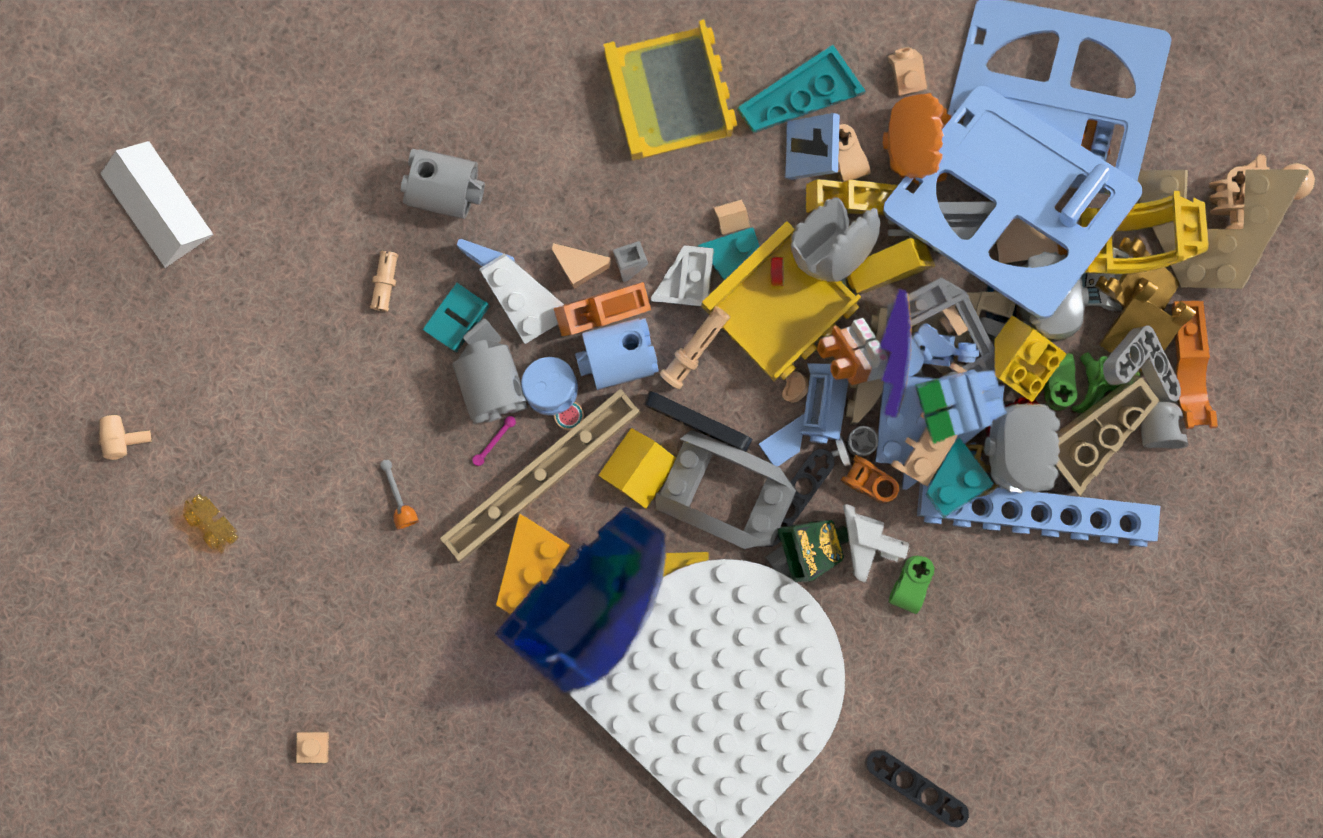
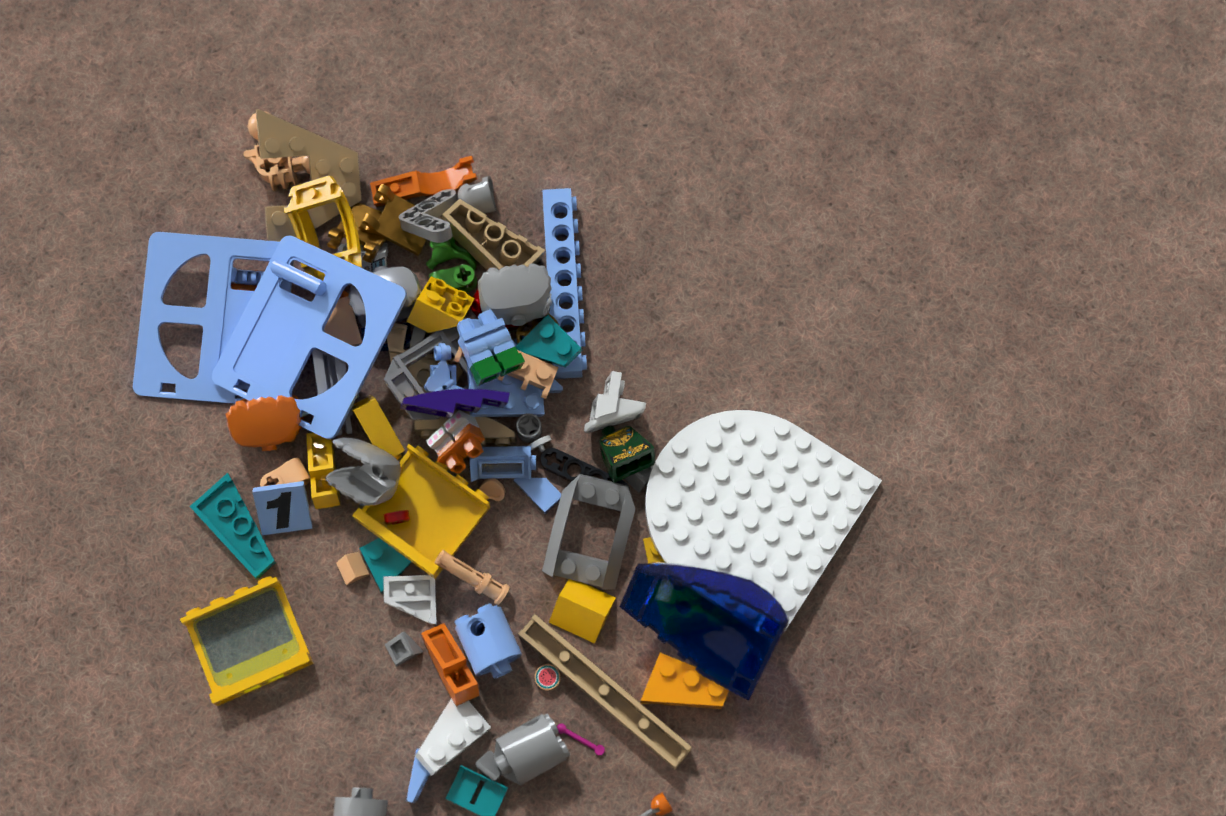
camera: 100 degrees left, 10 degrees down
light blue head [521,357,578,415] -> none
light nougat slope [552,243,611,289] -> none
black beam [643,391,753,452] -> none
orange piece [840,455,899,504] -> none
black beam [866,749,969,828] -> none
light nougat bracket [888,47,927,96] -> none
bright green piece [888,555,934,614] -> none
light nougat plate [939,305,968,337] -> none

